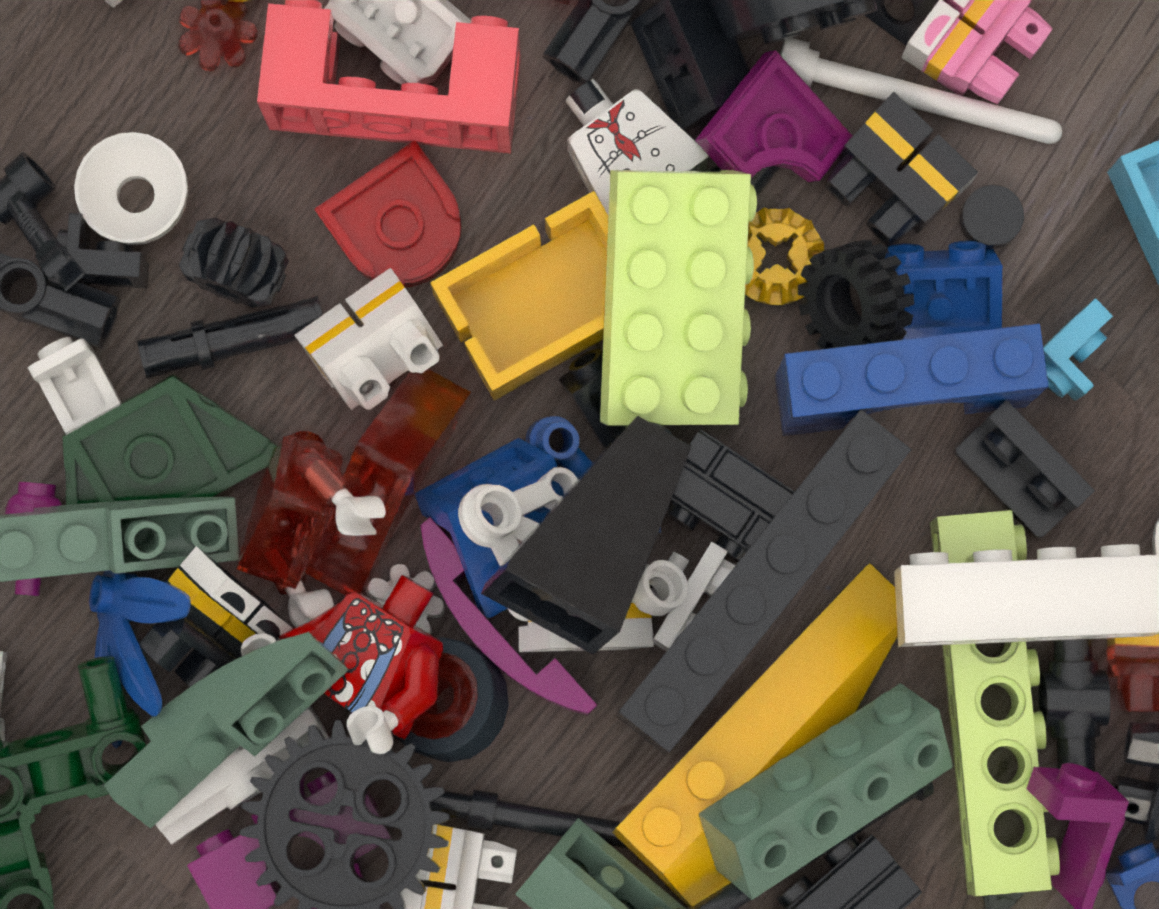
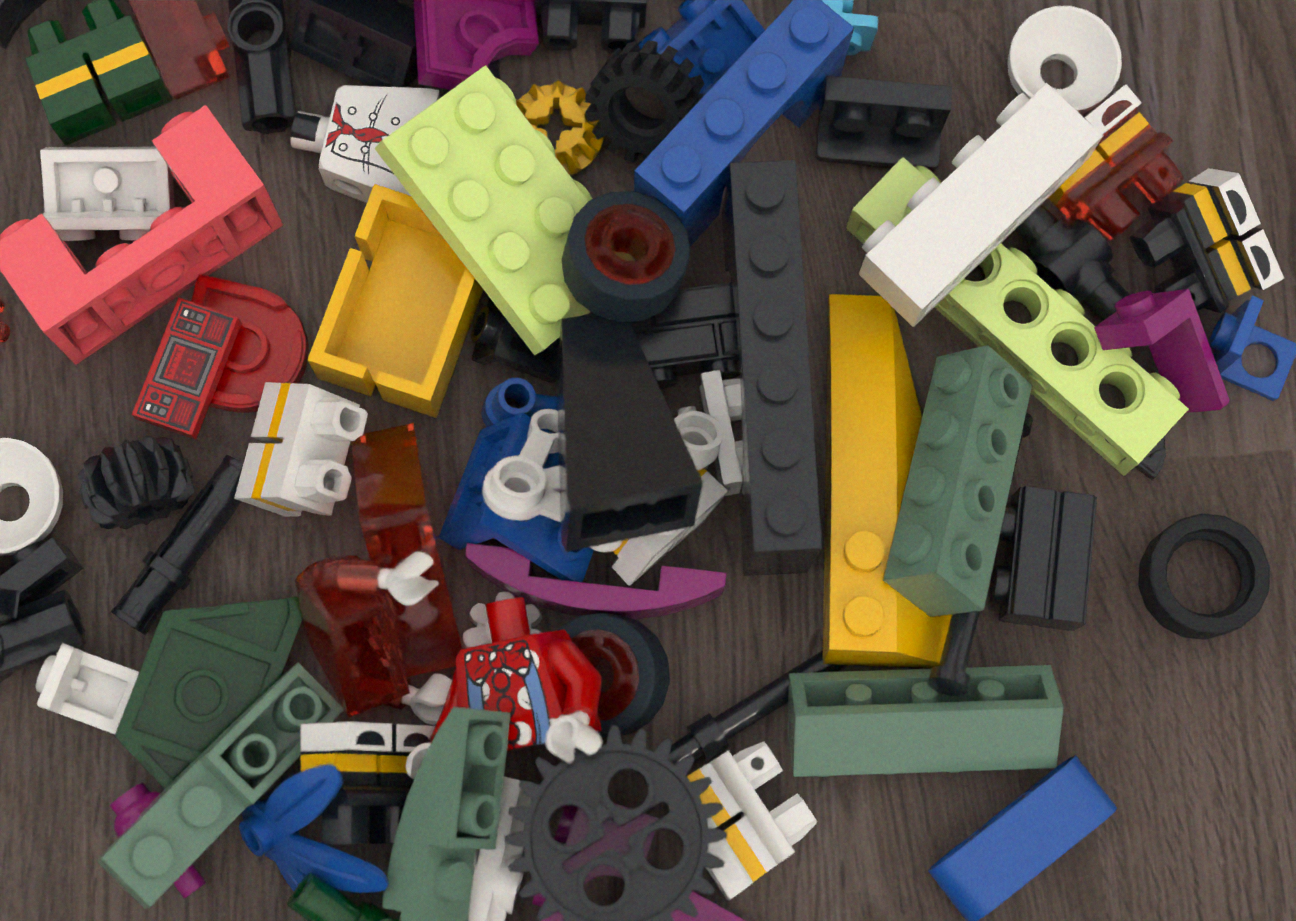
camera: 45 degrees left, 5 degrees down
none -> tile [132,297,242,440]
none -> wheel [561,191,691,322]

